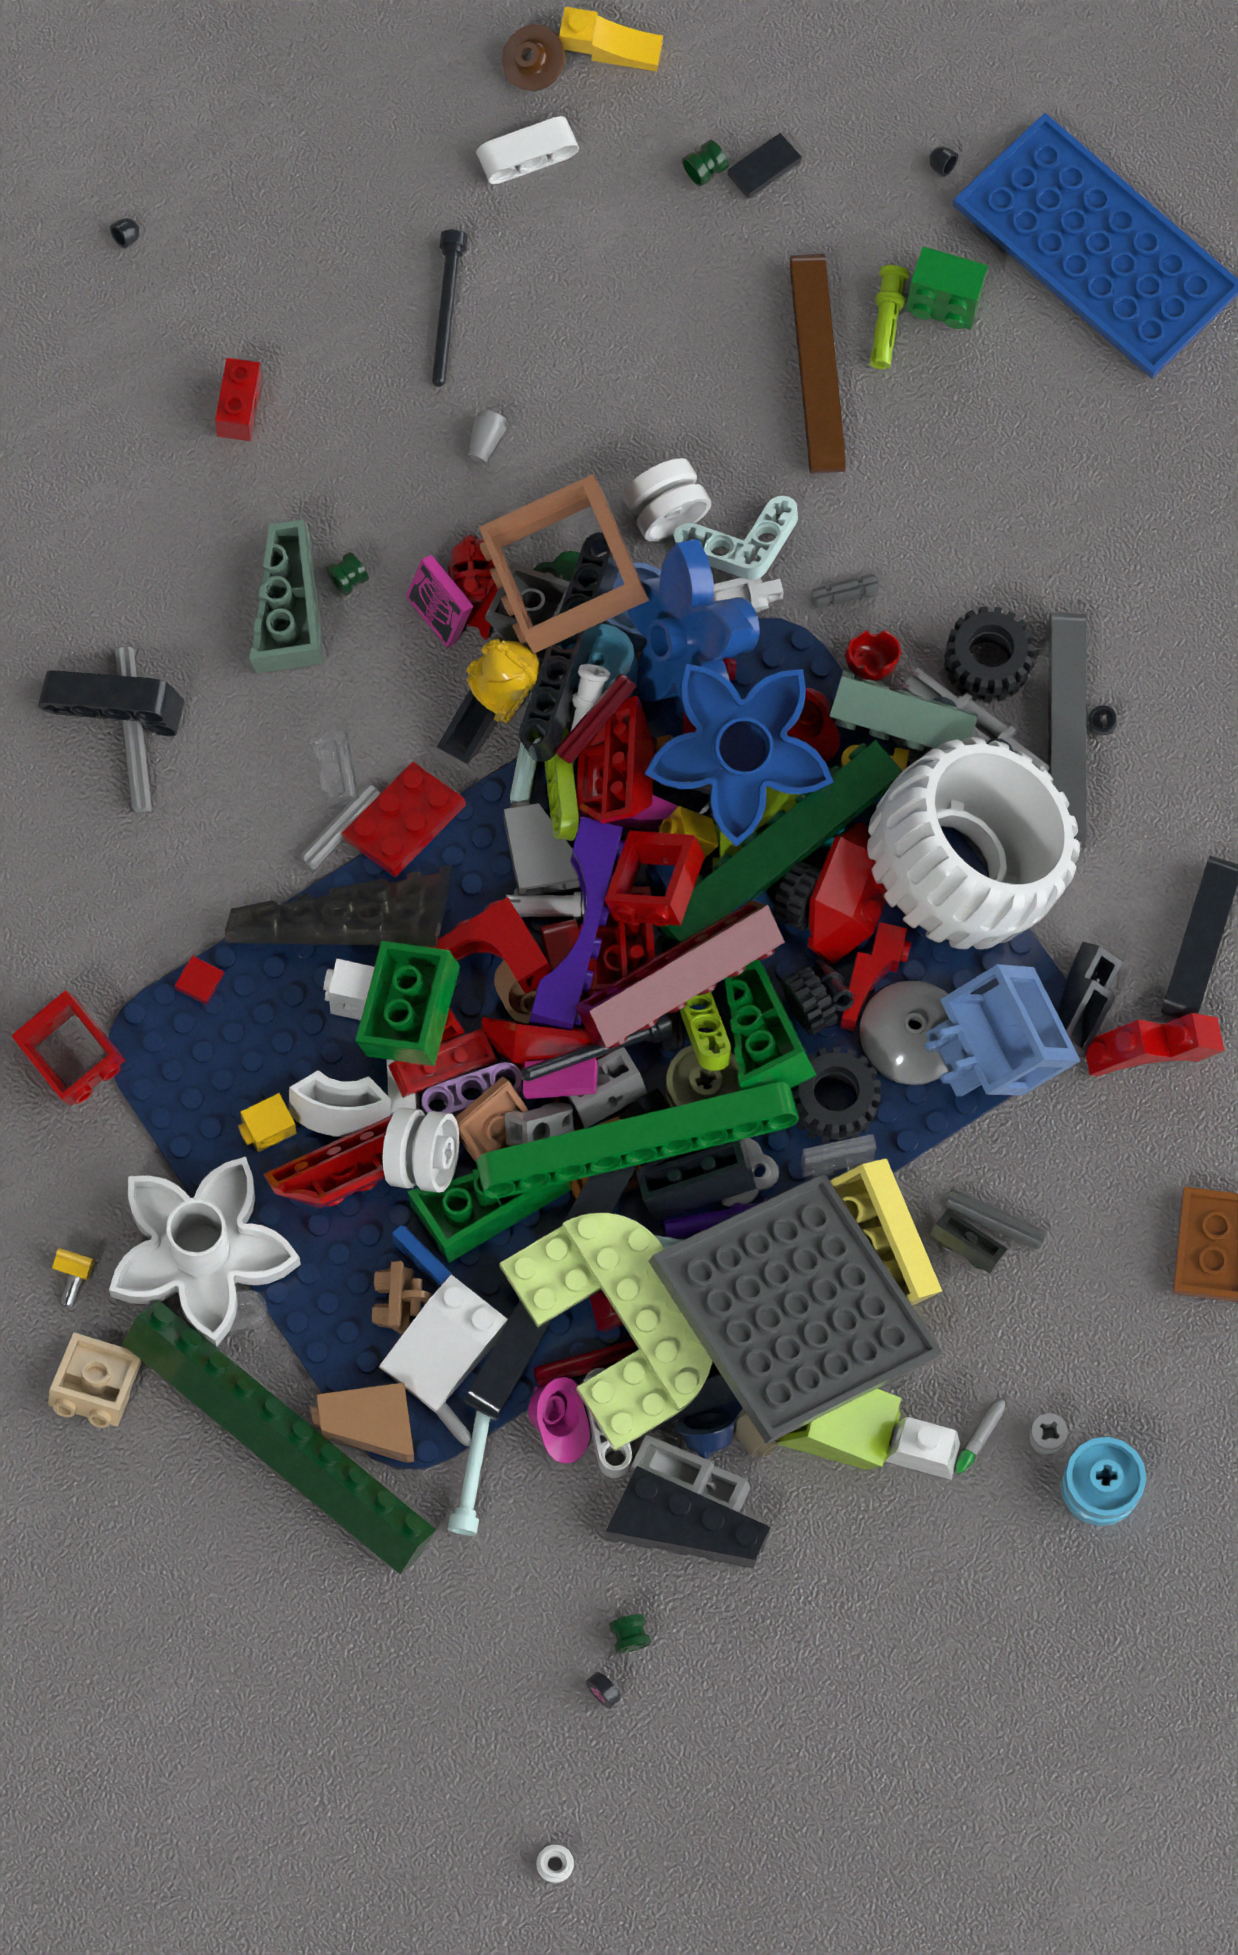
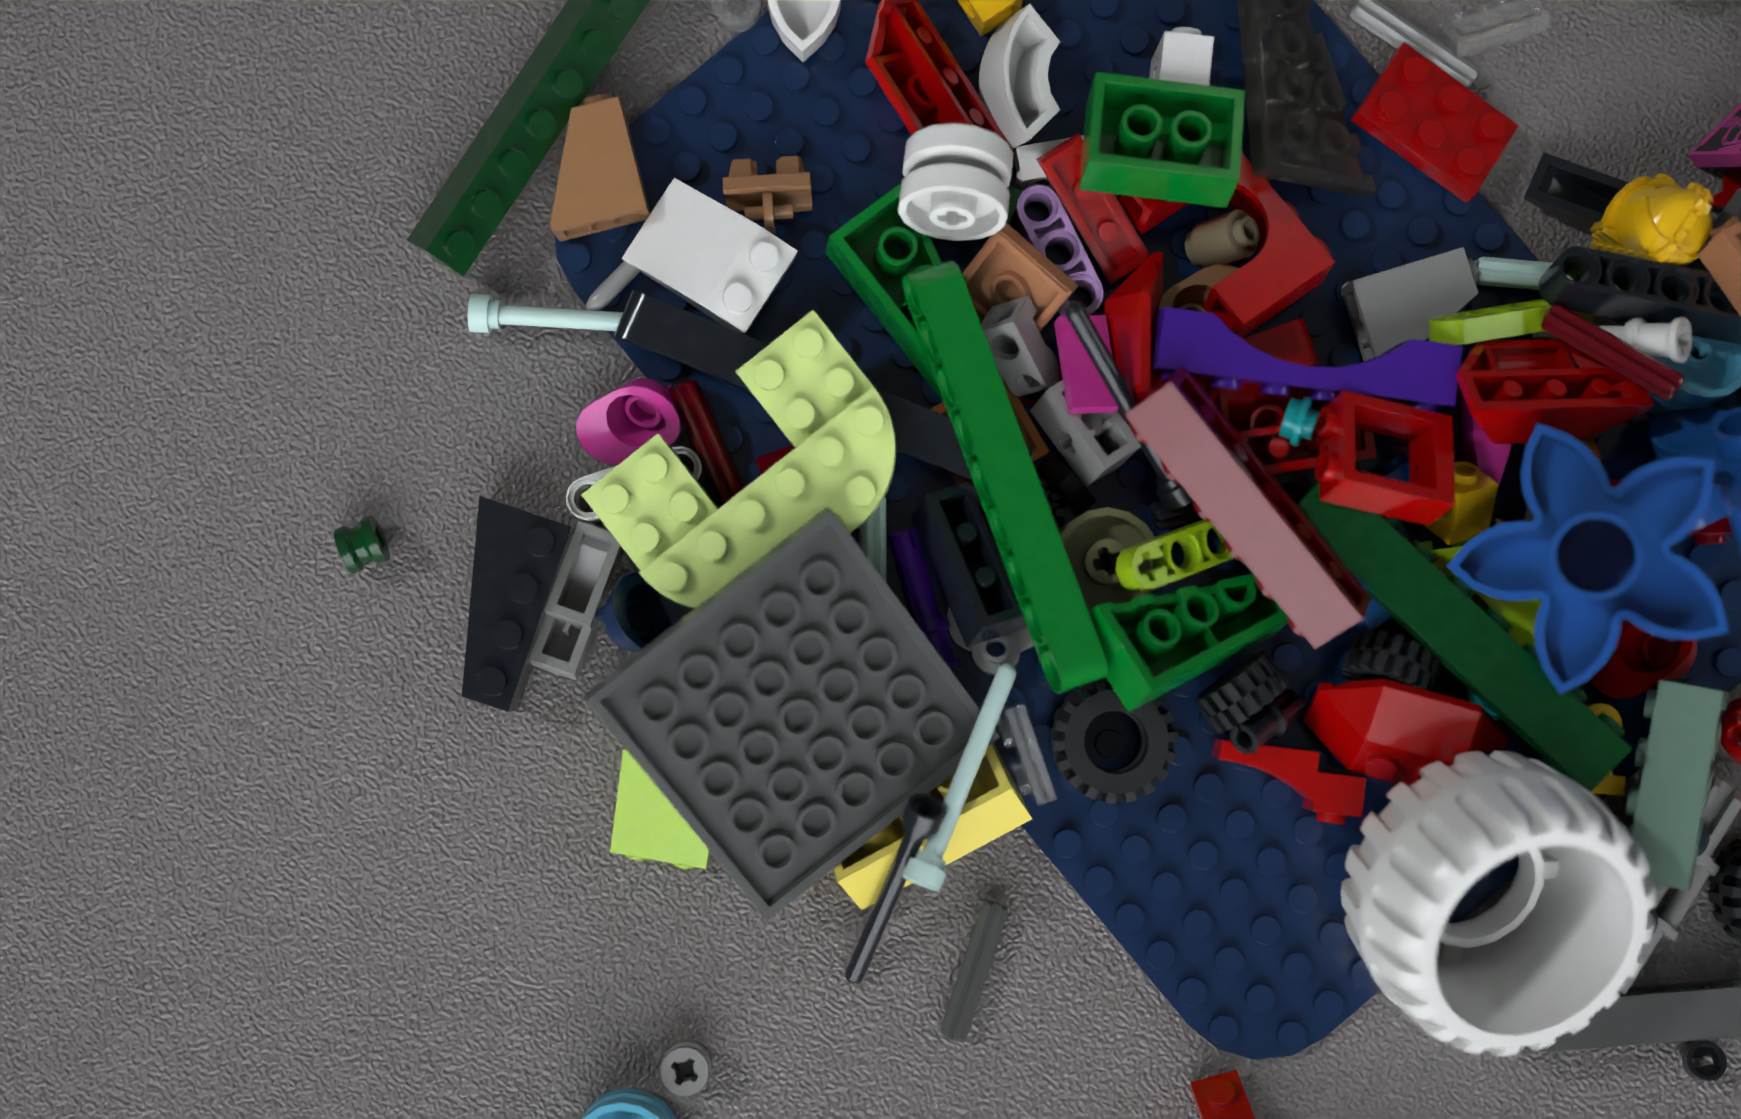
camera: 90 degrees right, 15 degrees up
blue tile [392,1225,452,1289] -> none
white pin [506,892,584,920] -> none
white plate [536,1845,574,1883] -> none
black tile [586,1672,620,1709] -> none
light grey dish [859,981,949,1085] -> none
white torso [885,1417,960,1480] -> none
medium blue piece [924,964,1080,1096] -> none
pearl dark grey plate [929,1210,1007,1273] -> none
light grey piece [955,1399,1005,1474] -> none
black slope [1058,942,1123,1058] -> none
none -> black piece [845,793,947,984]
none -> light aqua piece [902,663,1016,892]
none -> dark tan brick [1185,210,1259,268]
none -> teal plate [1279,397,1320,447]

